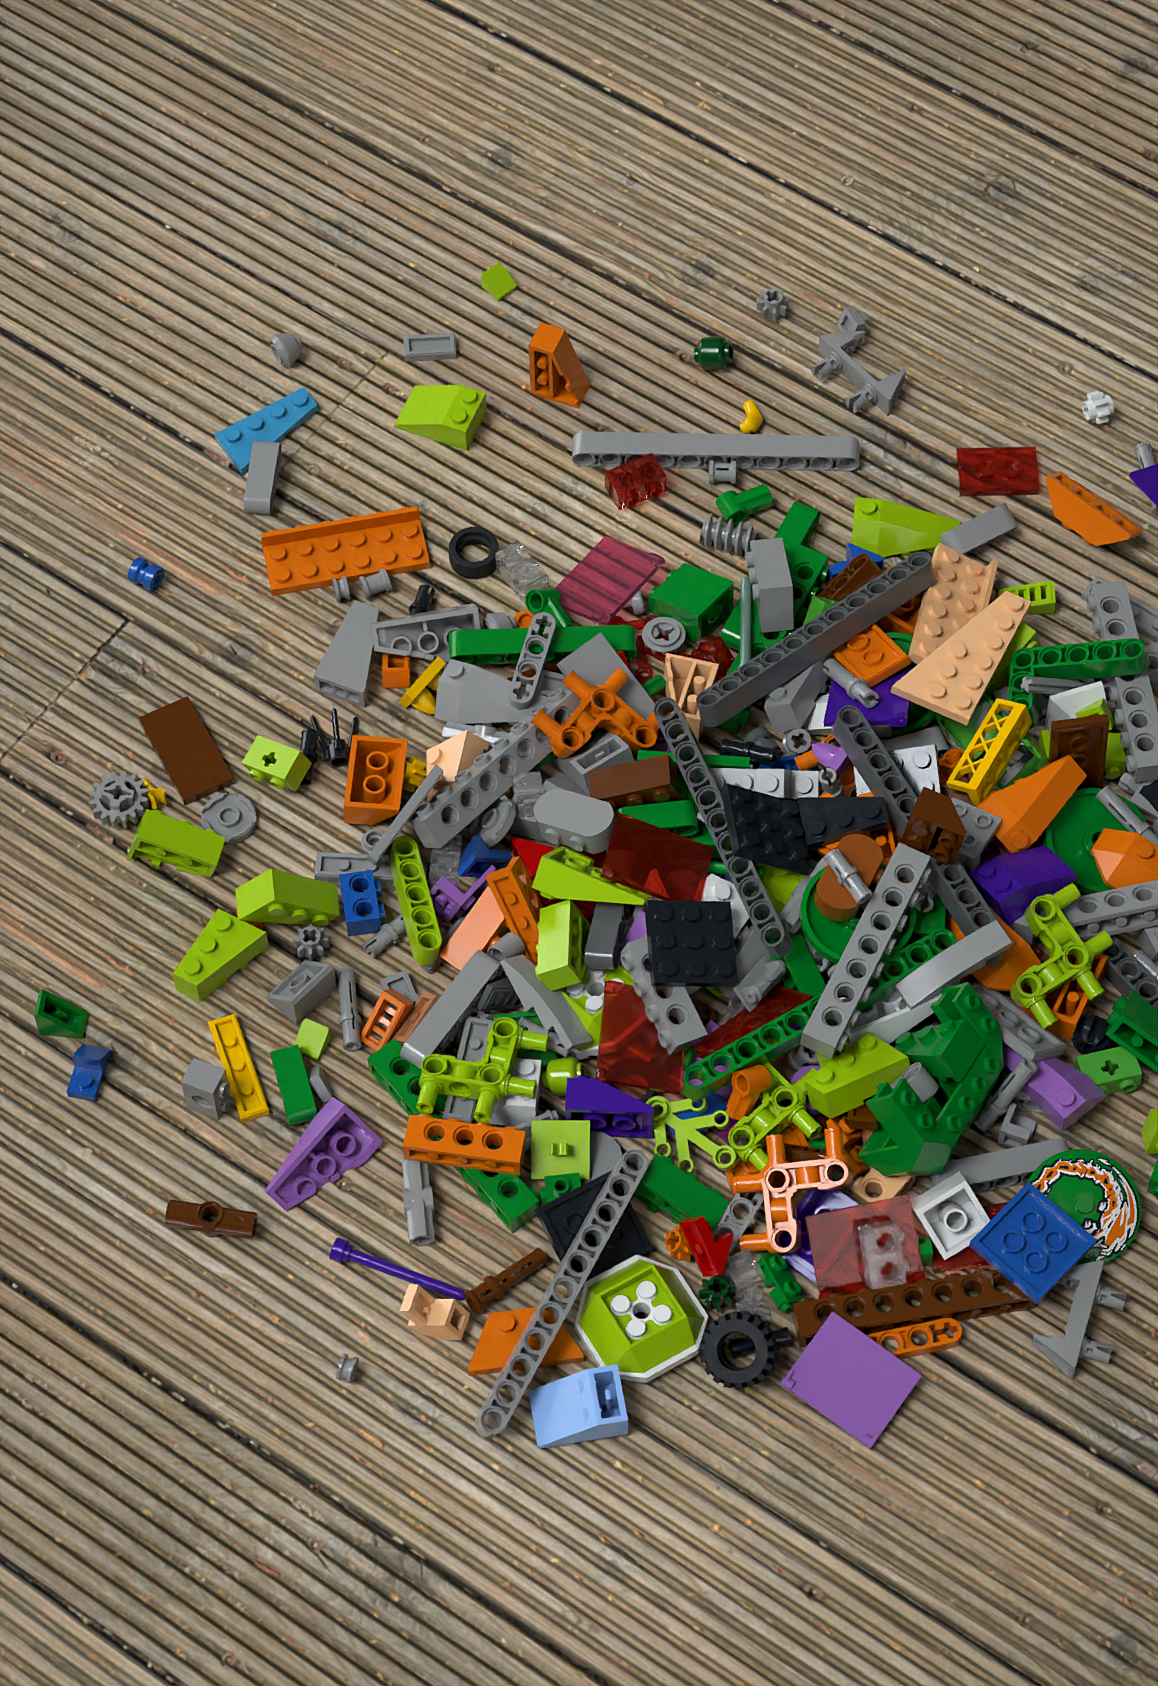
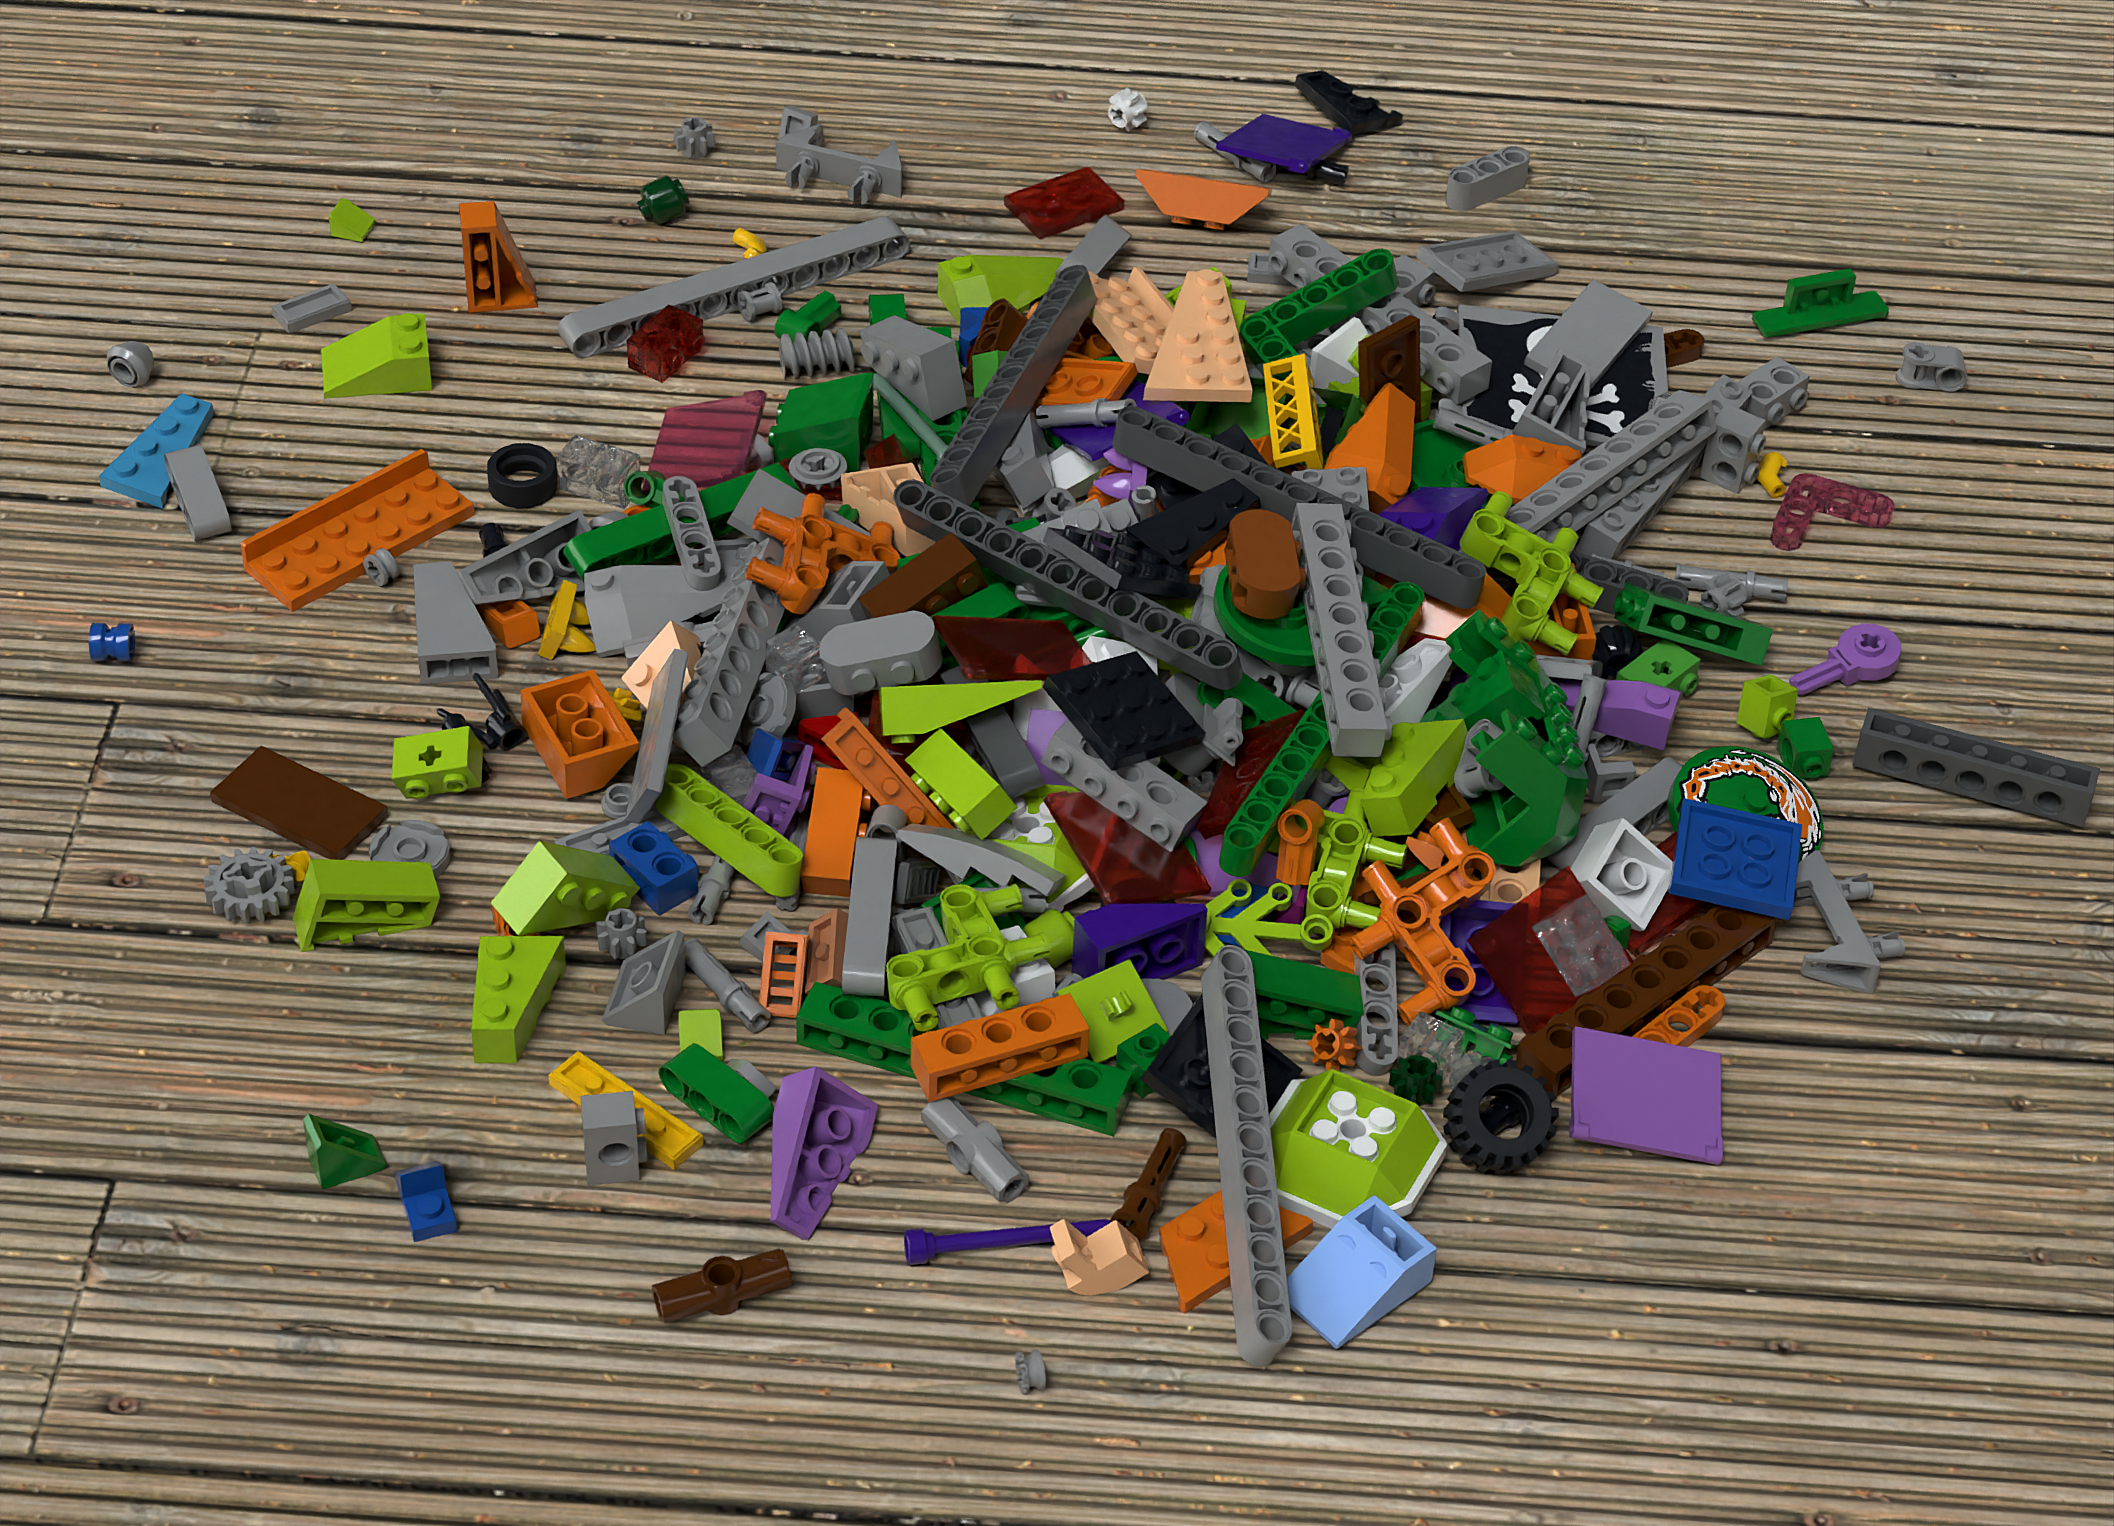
camera: 35 degrees left, 15 degrees down
light grey bush [358,568,392,600] -> none
red slope [679,1216,733,1277] -> none
light grey pin [824,848,873,905] -> none
light grey slope [895,920,1012,1010] -> none
reddish brown slope [900,787,967,866] -> none
light grey axle [1021,676,1085,695] -> none

